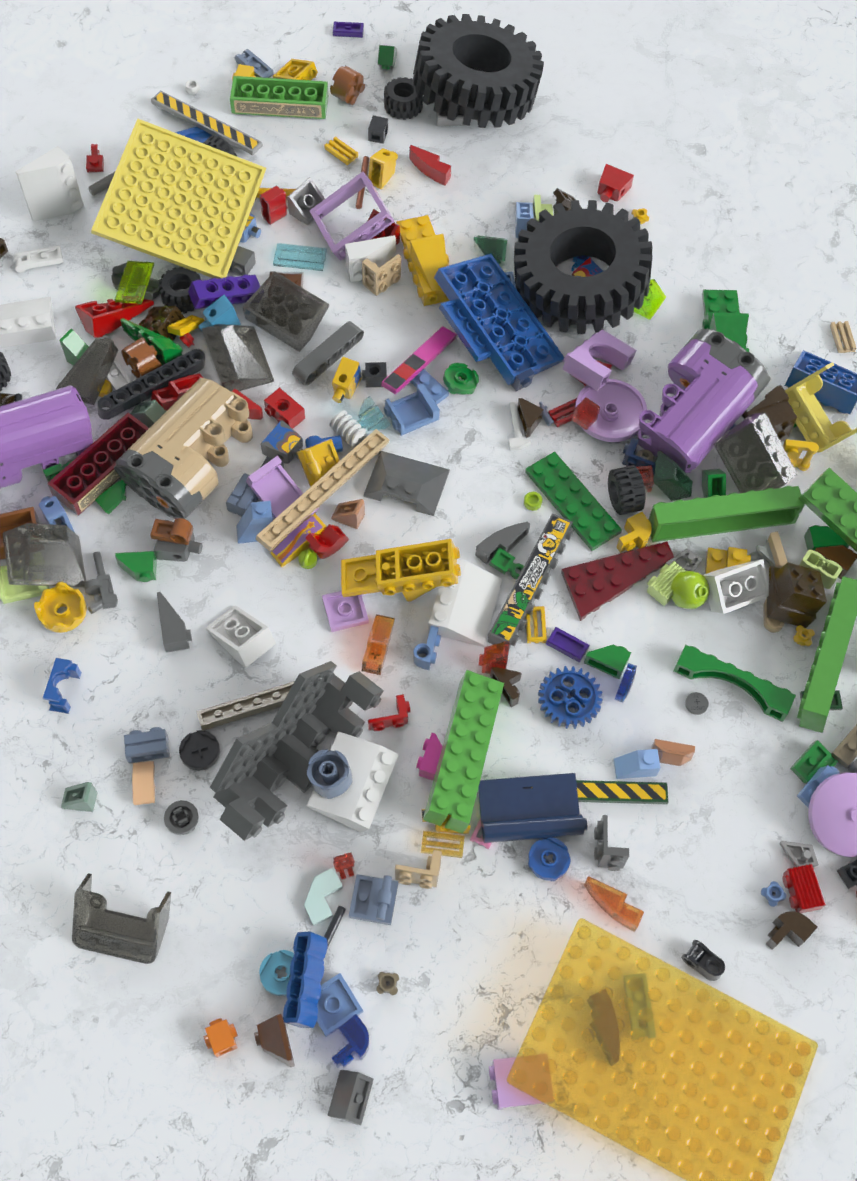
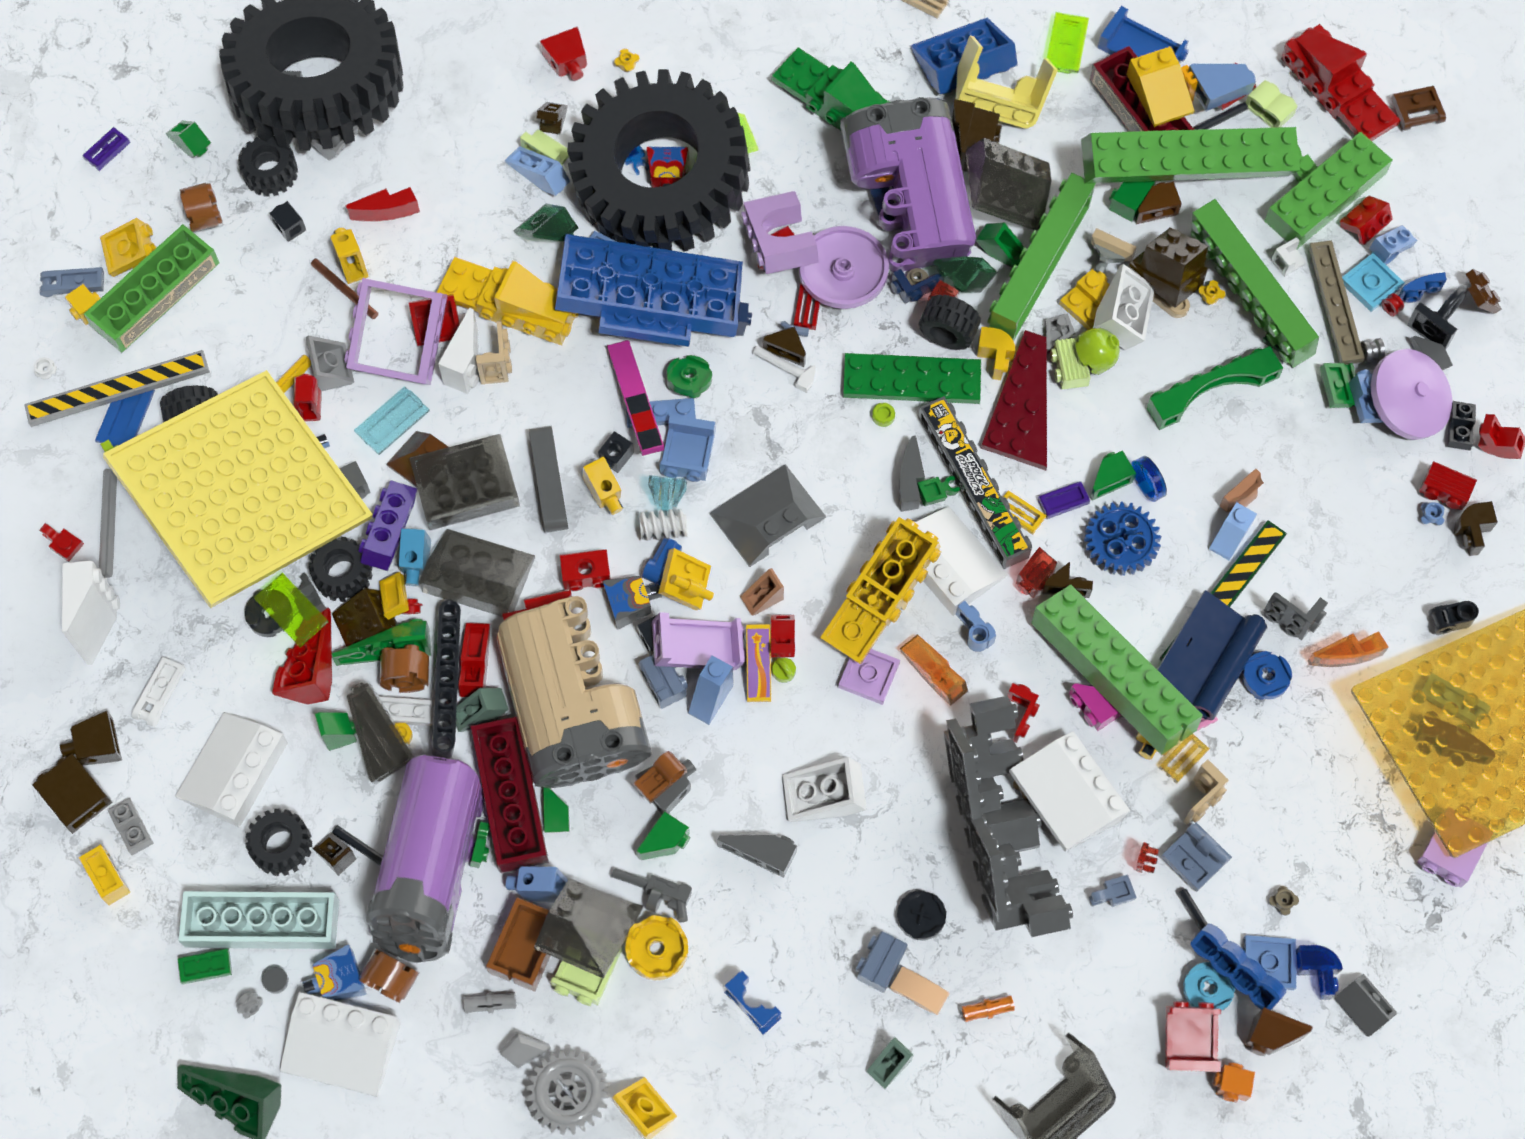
camera: 50 degrees left, 5 degrees up
dark grey piece [164,800,199,835] -> none
dark tan plate [196,681,295,731] -> none
tan plate [256,429,390,551] -> none
light aqua tile [304,867,343,926] -> none
sand blue brick [307,749,352,799] -> none
yellow tile [324,136,358,165] -> none
clear red panel [572,397,600,430] -> none
dark grey piece [685,692,709,715] -> none
yellow plate [776,439,819,471] -> none
light grey piece [779,841,819,867] -> none
yellowish green brick [799,550,842,589] -> none
none -> orange pin [961,995,1015,1022]
none -> sand blue plate [1089,875,1137,907]
none -> panel [1165,1001,1221,1072]

